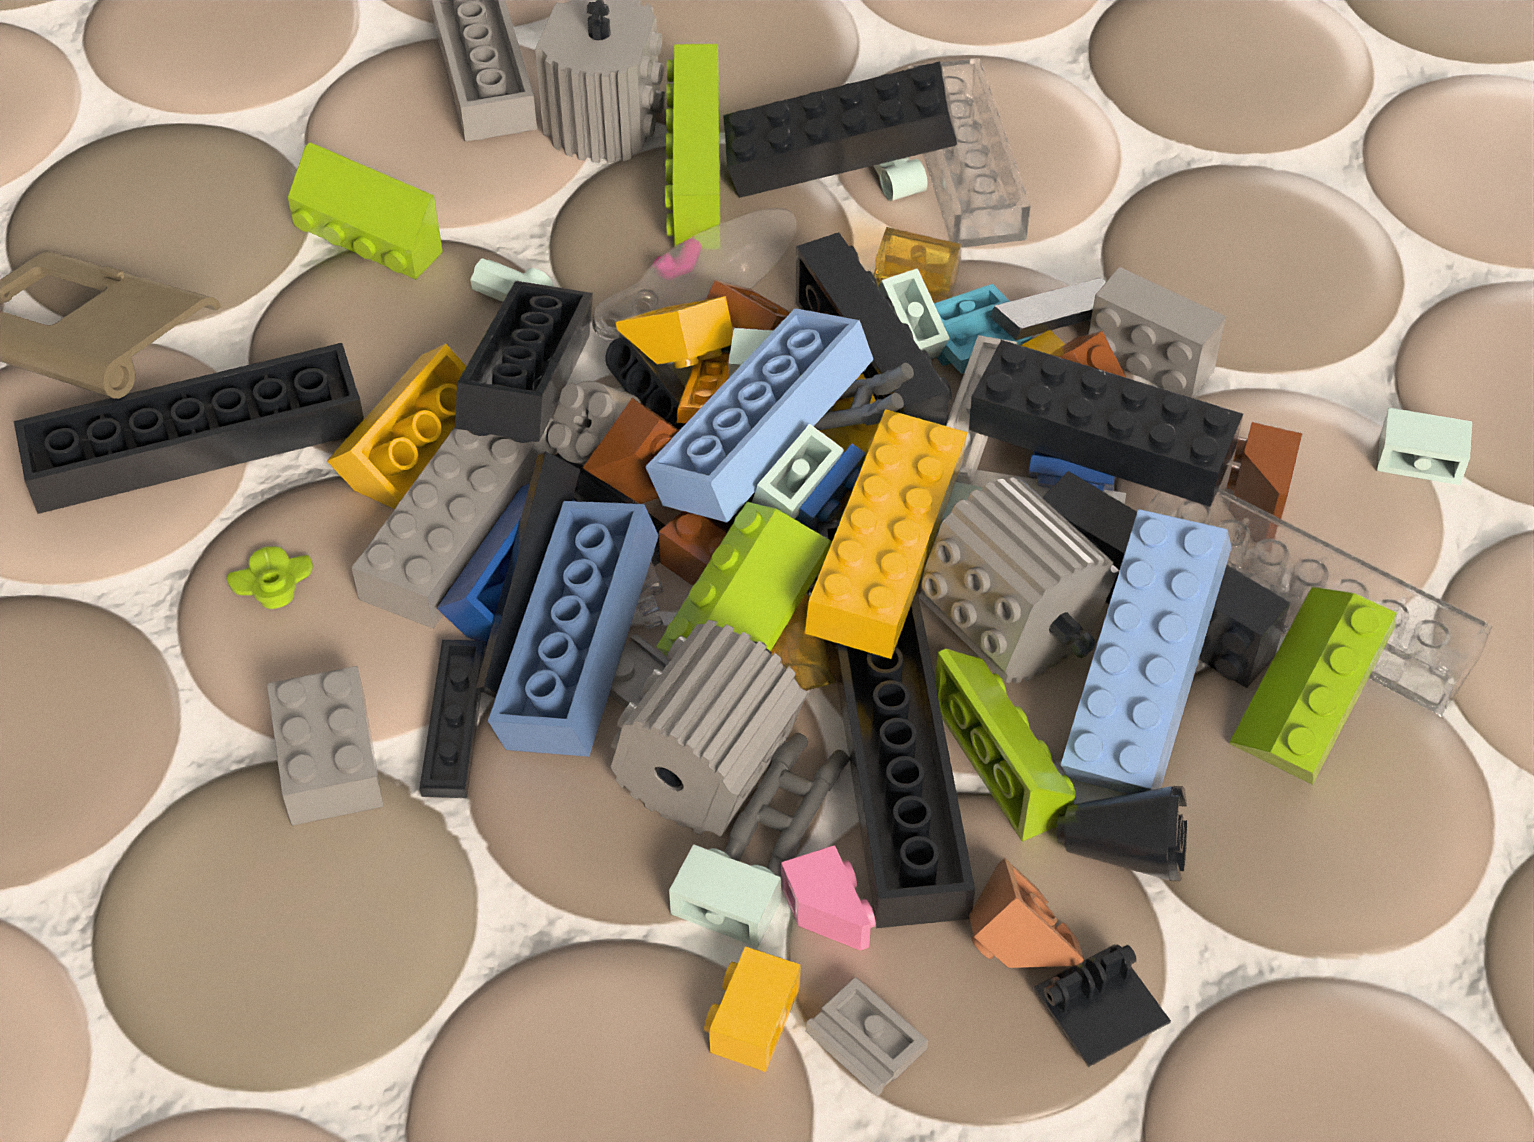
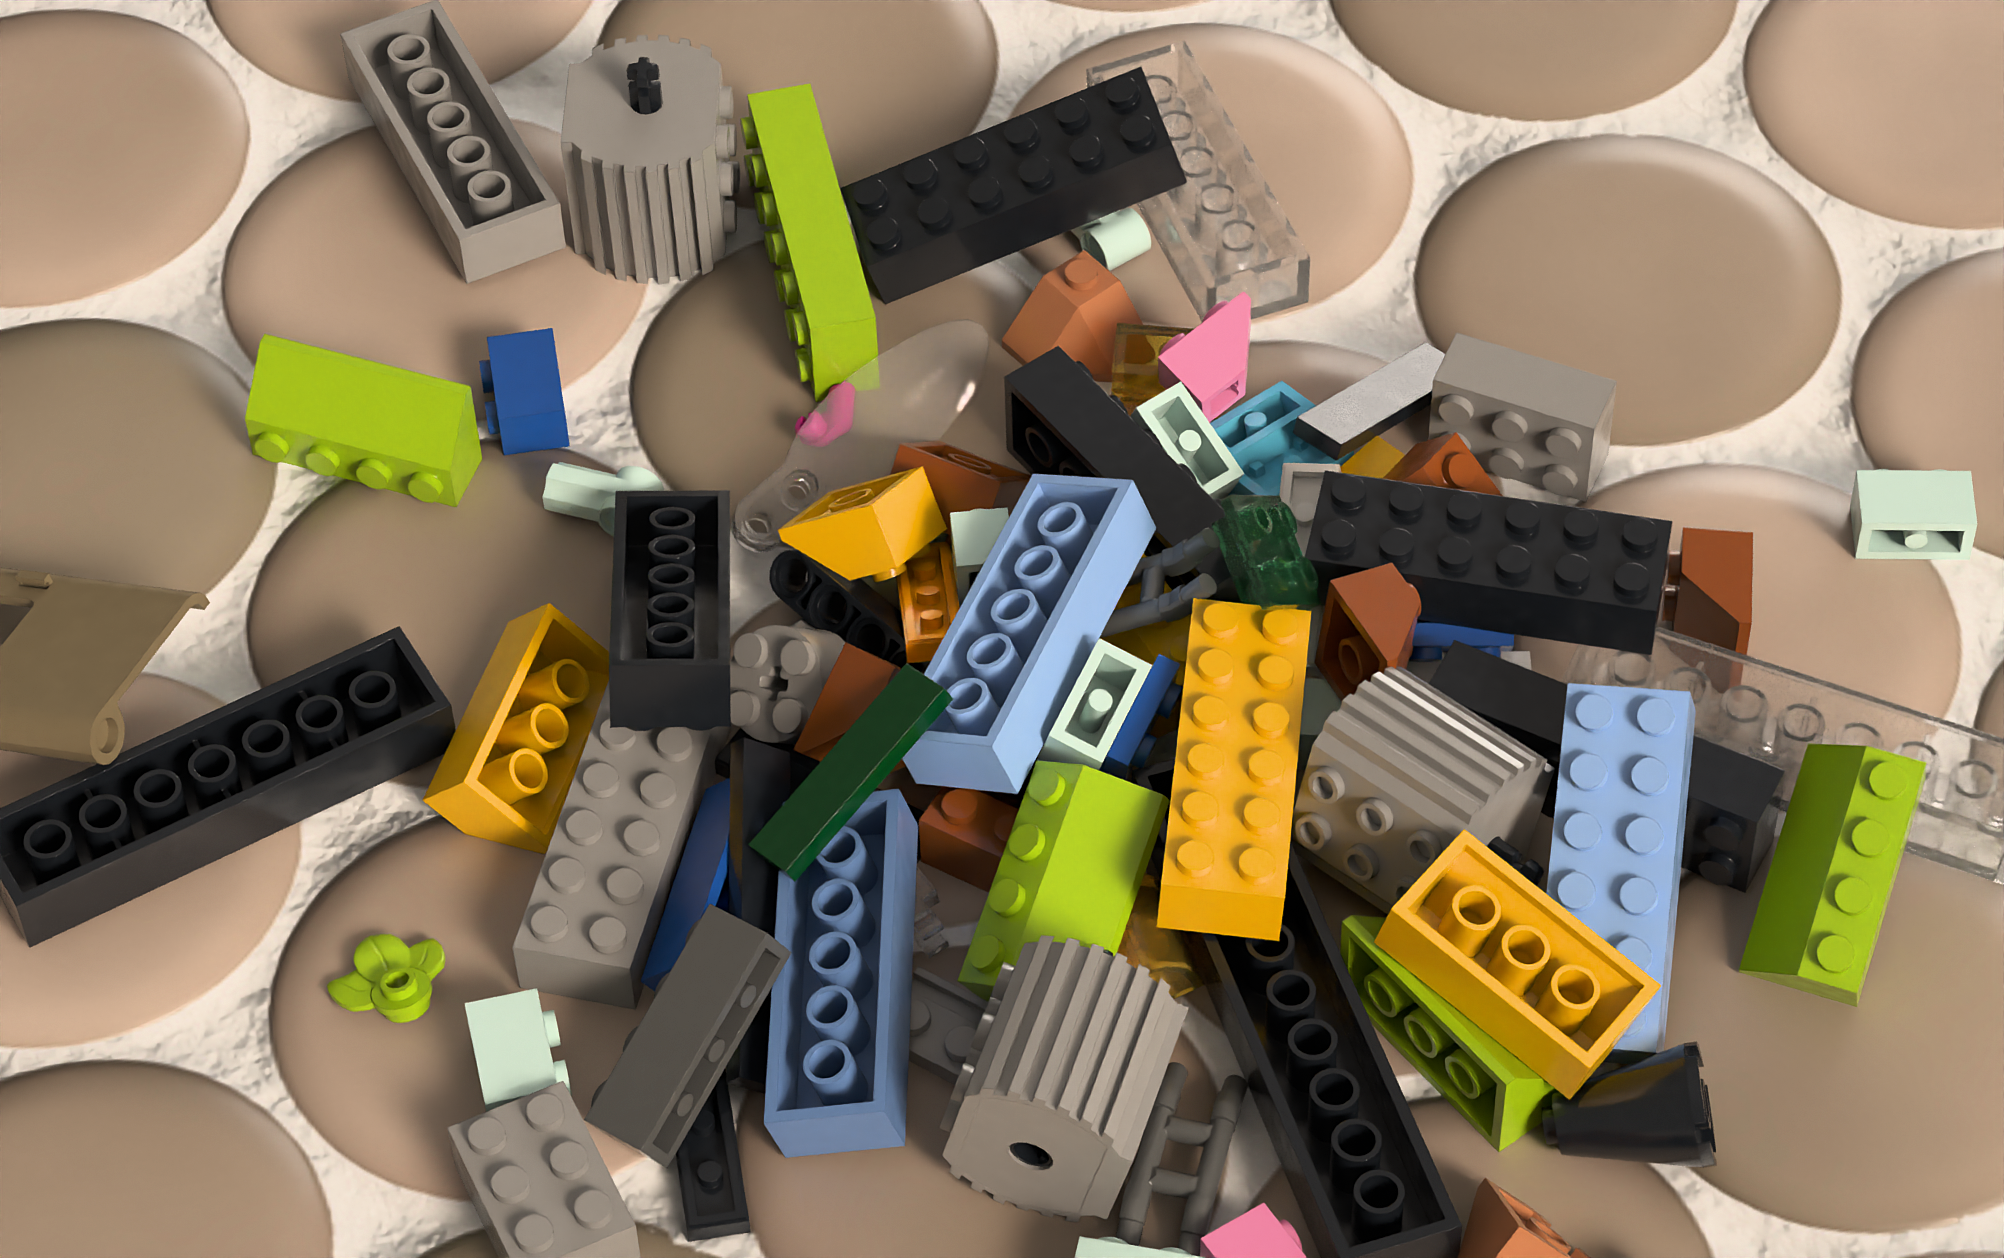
camera: 10 degrees left, 0 degrees up
none -> light aqua brick [464,988,572,1112]
none -> blue brick [479,328,570,456]
none -> dark grey brick [584,904,792,1168]
none -> dark green tile [748,663,953,882]
none -> nougat slope [1002,250,1156,382]
none -> bright pink slope [1158,291,1251,423]
none -> clear green bracket [1211,495,1321,611]
none -> dark orange slope [1314,563,1421,702]
none -> yellow slope [1374,829,1661,1100]

